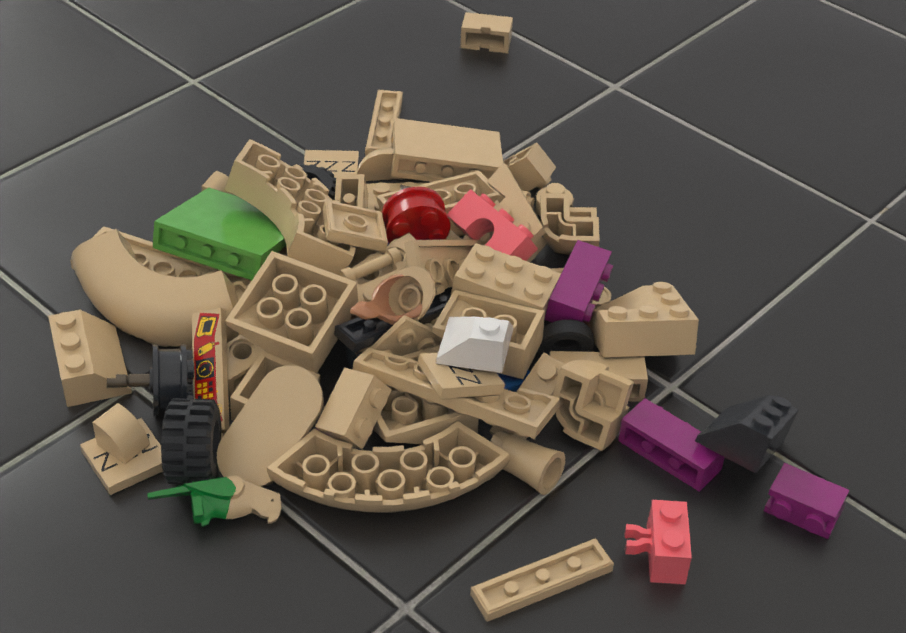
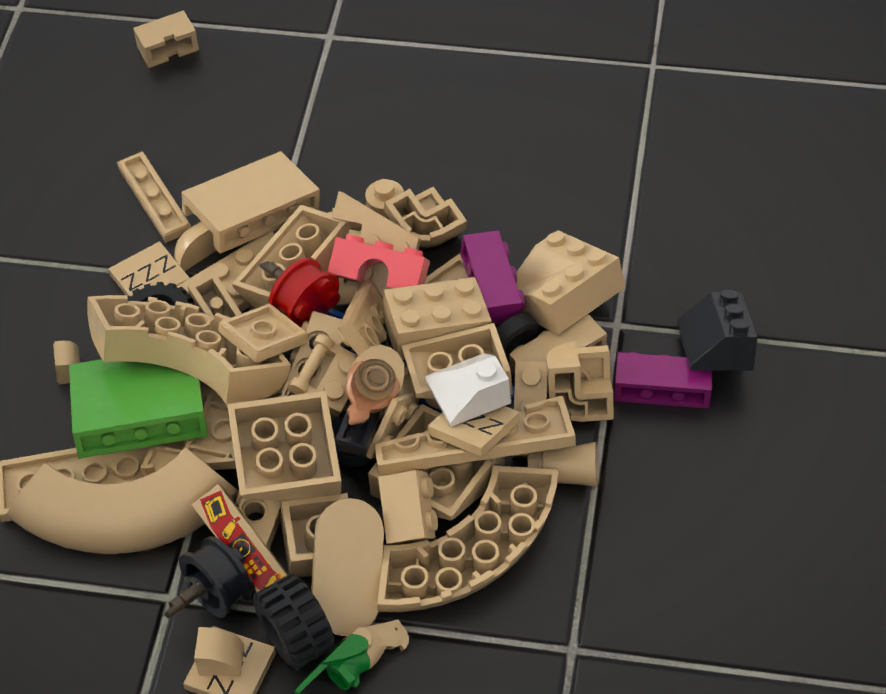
camera: 30 degrees left, 10 degrees up
tan slope [48,310,132,407] -> none
tan tile [470,538,614,622] -> none
tan slope [503,142,556,191] -> none
coral brick [624,500,692,584] -> none
magenta brick [764,463,849,539] -> none

